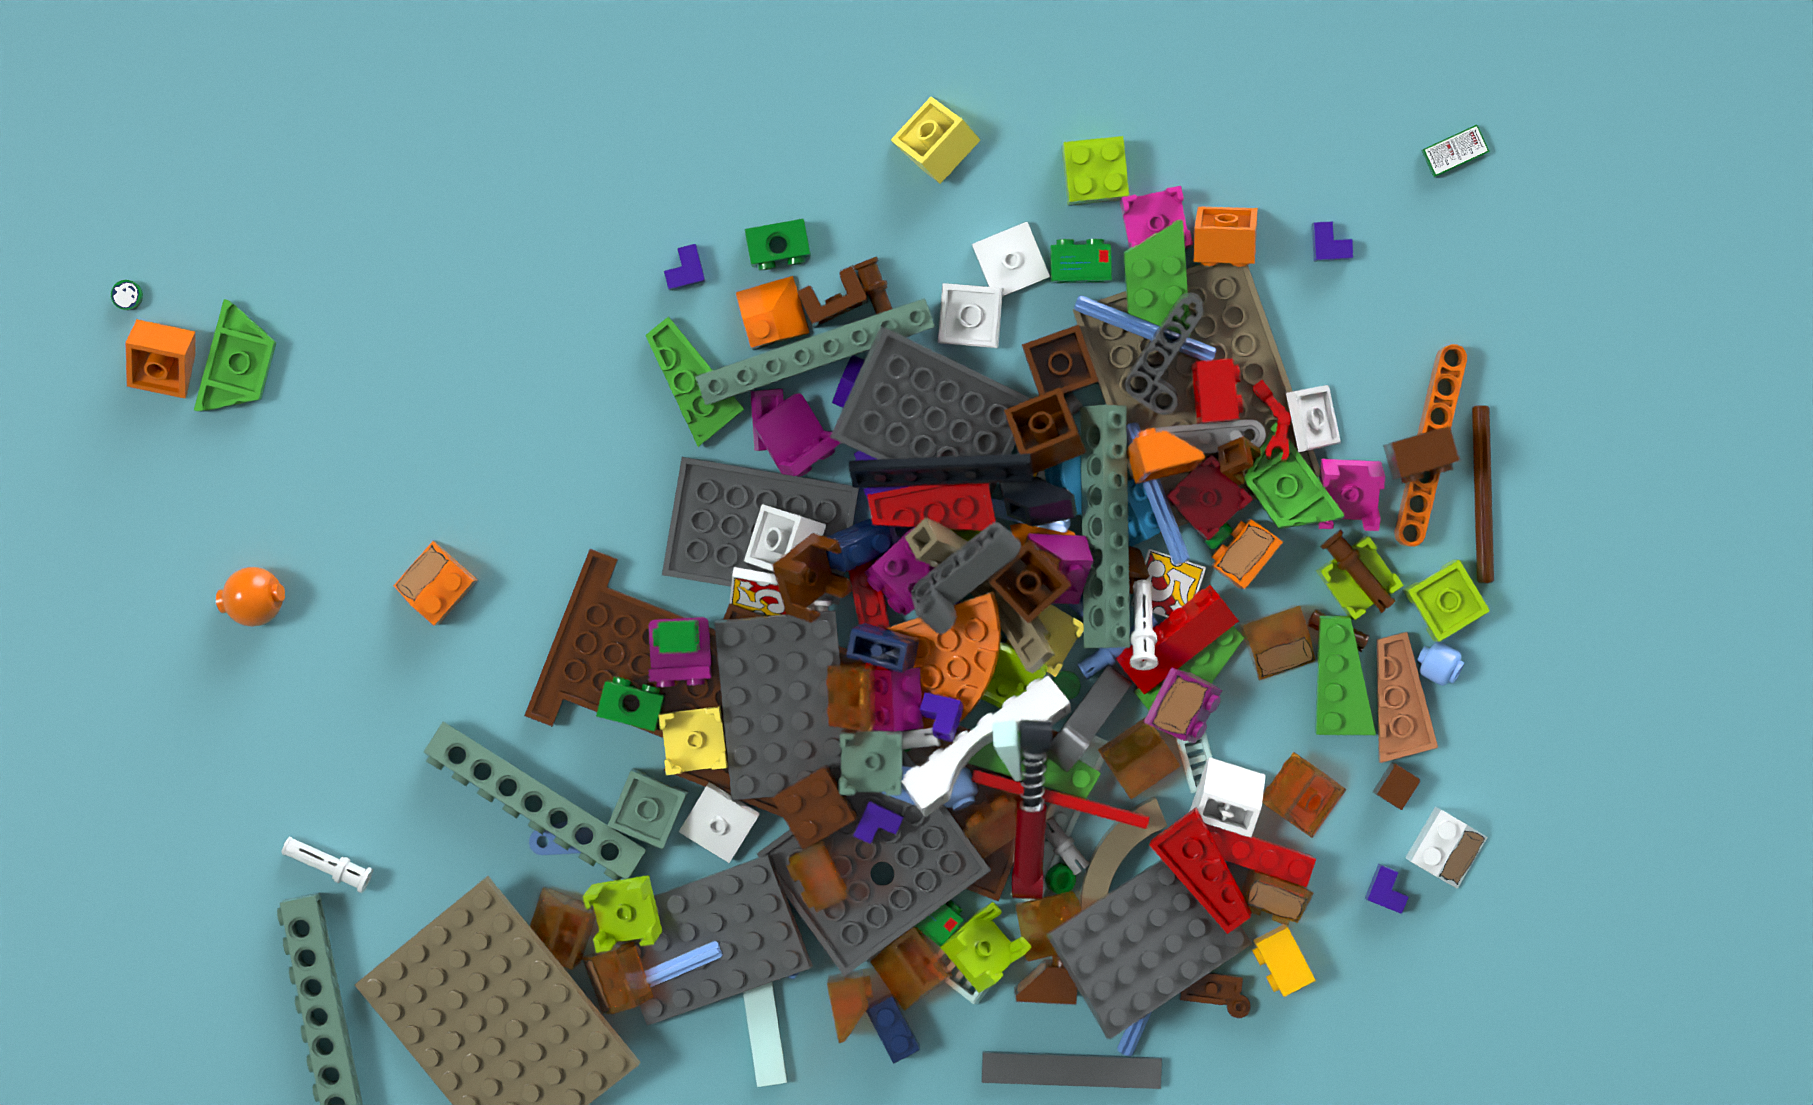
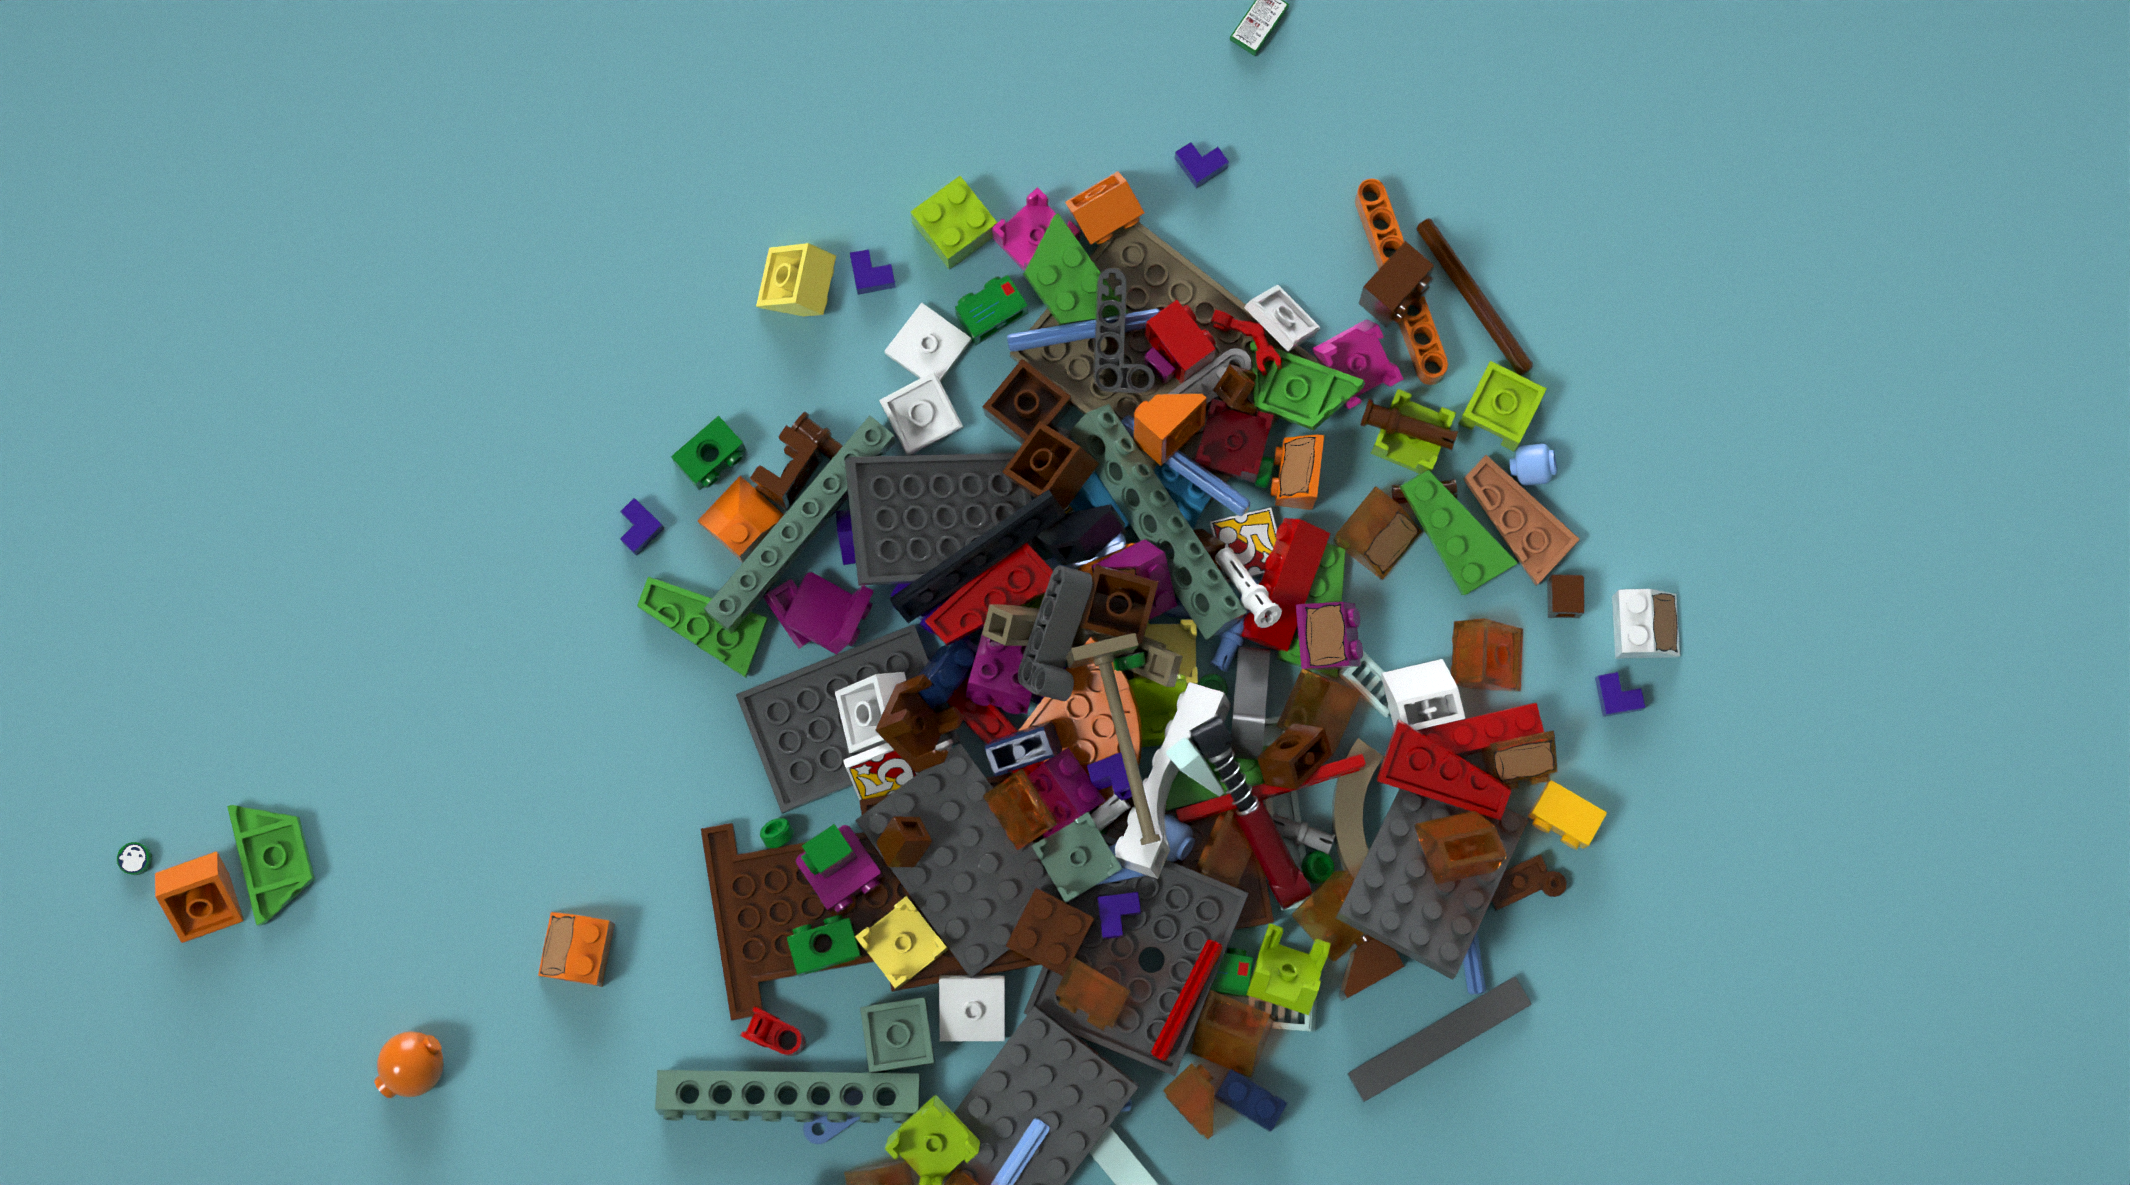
camera: 30 degrees left, 10 degrees down
none -> red piece [740,1006,806,1056]
none -> green tile [760,818,794,848]
none -> dark purple piece [850,249,896,295]
none -> reddish brown panel [877,816,932,868]
none -> dark tan tile [1066,633,1161,845]
none -> green tile [1113,652,1146,671]
none -> magenta tile [1144,347,1175,384]
none -> red axle [1151,939,1223,1061]
none -> reddish brown brick [1257,724,1332,789]
none -> clear orange slope [1414,811,1507,885]

